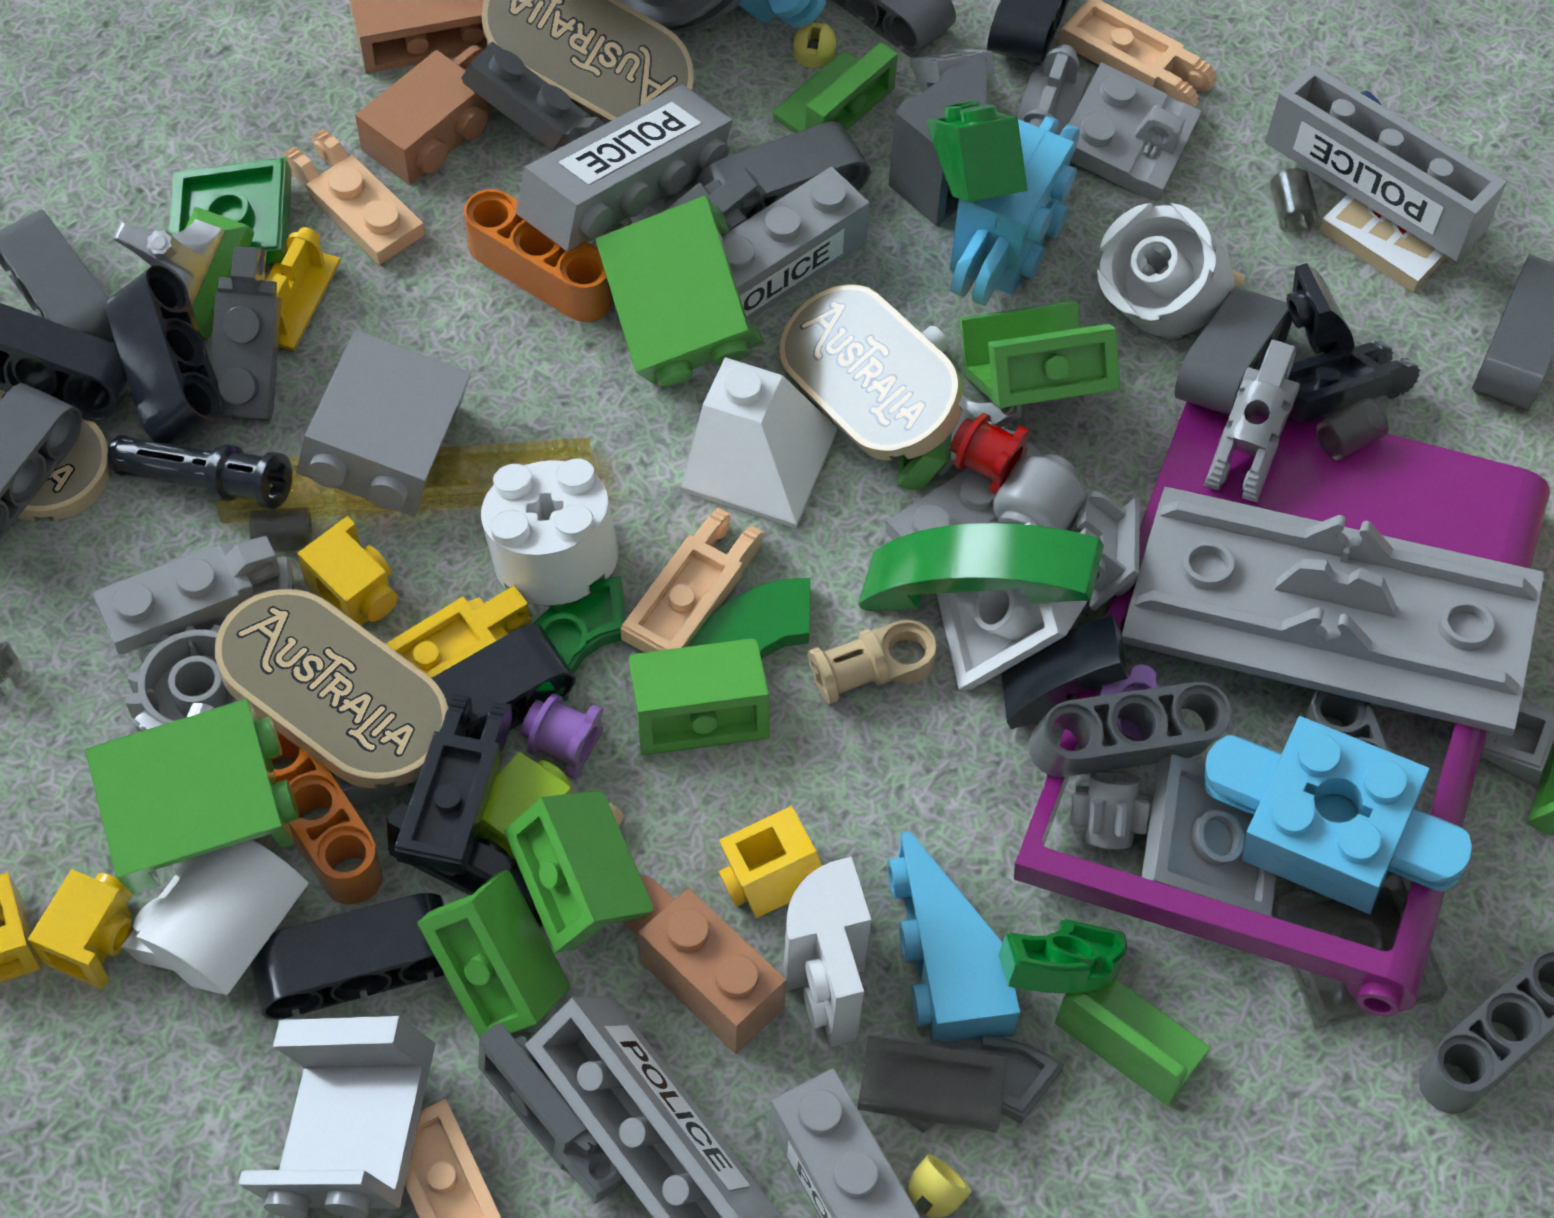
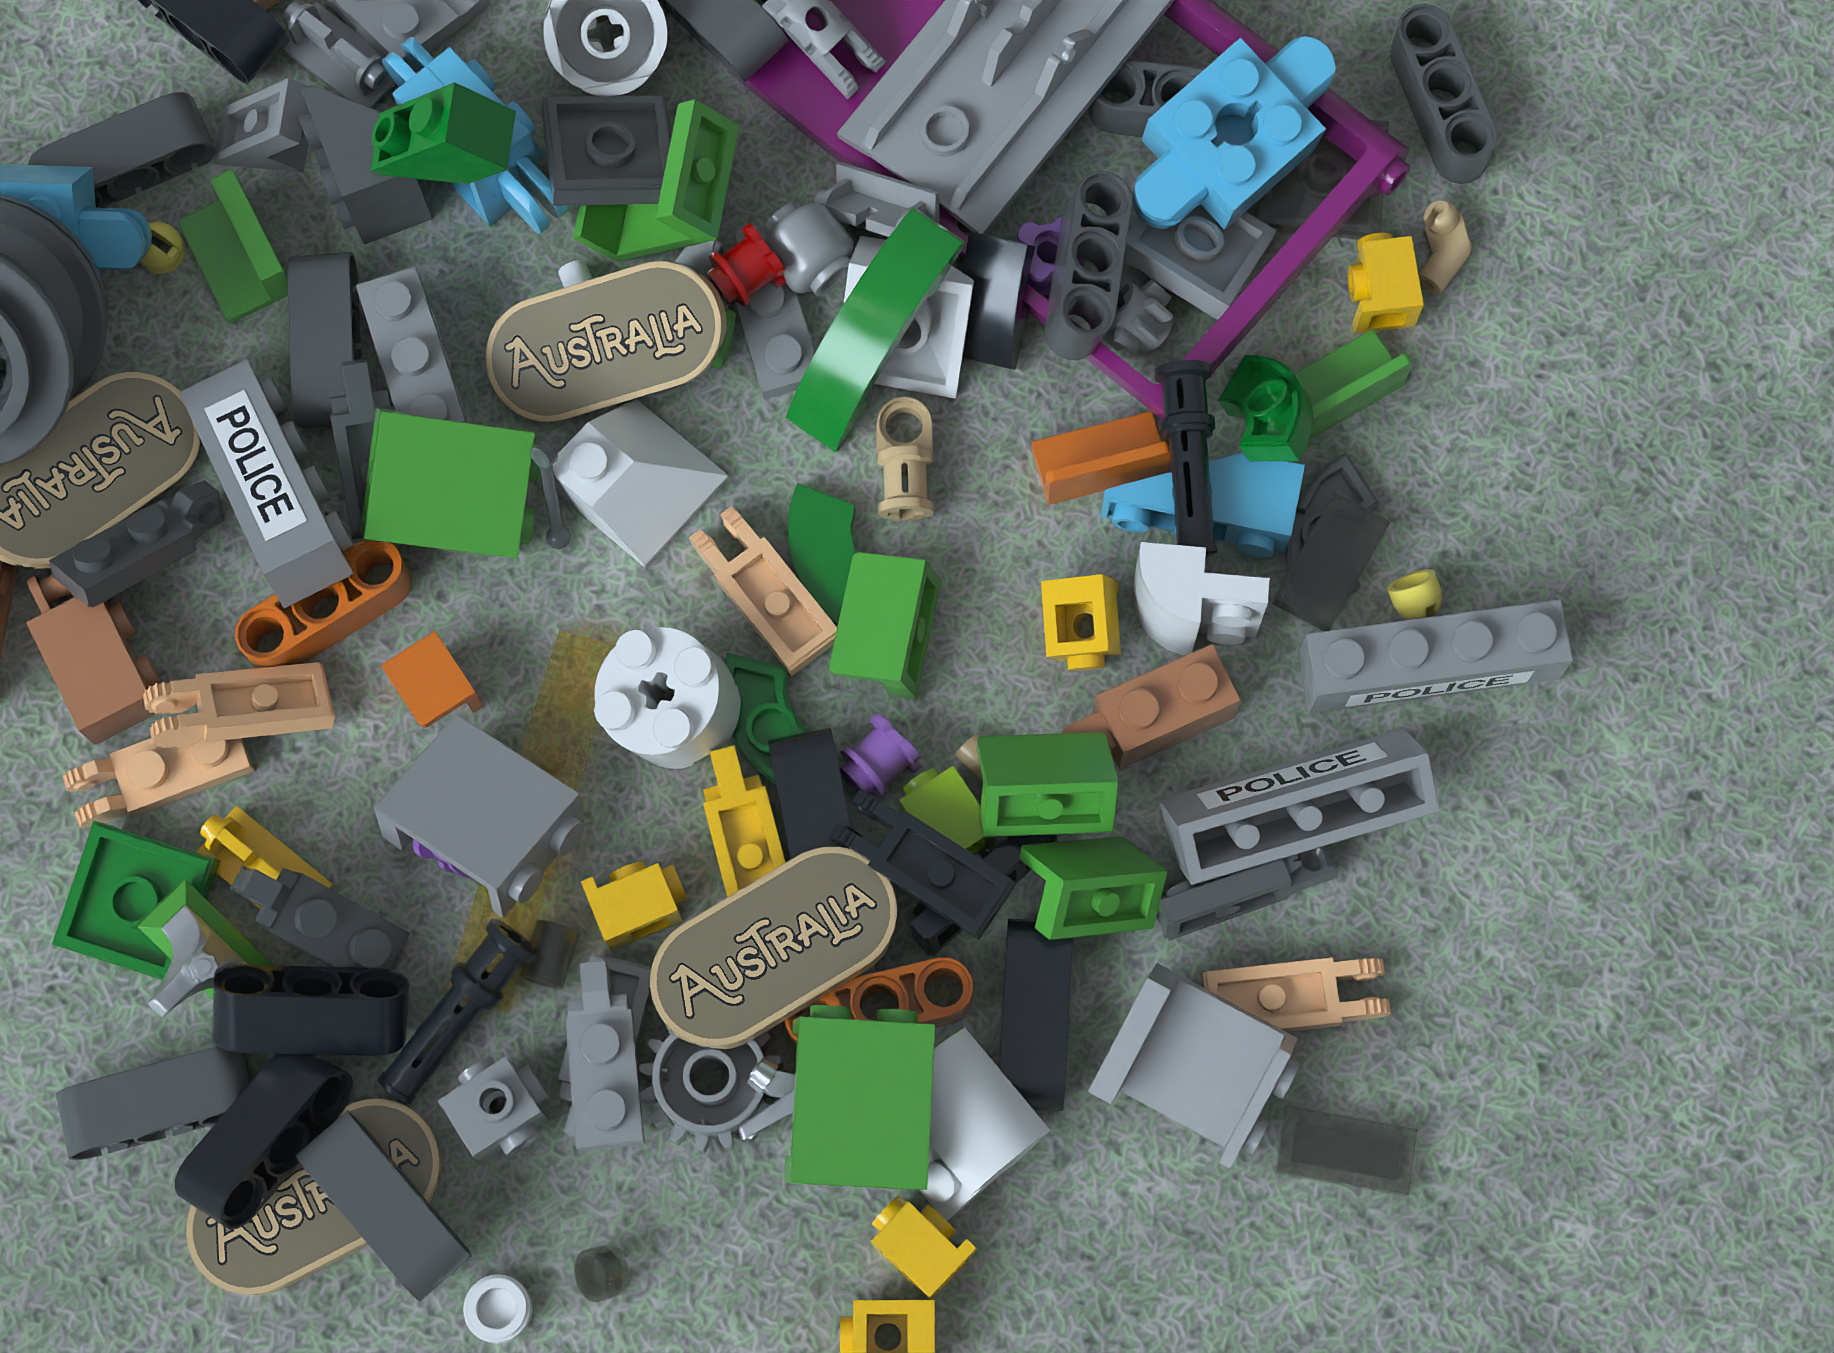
camera: 65 degrees left, 15 degrees up
none -> light nougat hinge [142,662,335,749]
none -> orange panel [380,631,484,728]
none -> light grey brick [438,1056,549,1164]
none -> dark grey hinge [530,441,571,549]
none -> dark grey tile [542,95,672,206]
none -> orange panel [1031,411,1171,505]
none -> black pin [1154,360,1217,557]
none -> yellow brick [1347,233,1424,334]
none -> tan arm [1418,200,1472,295]

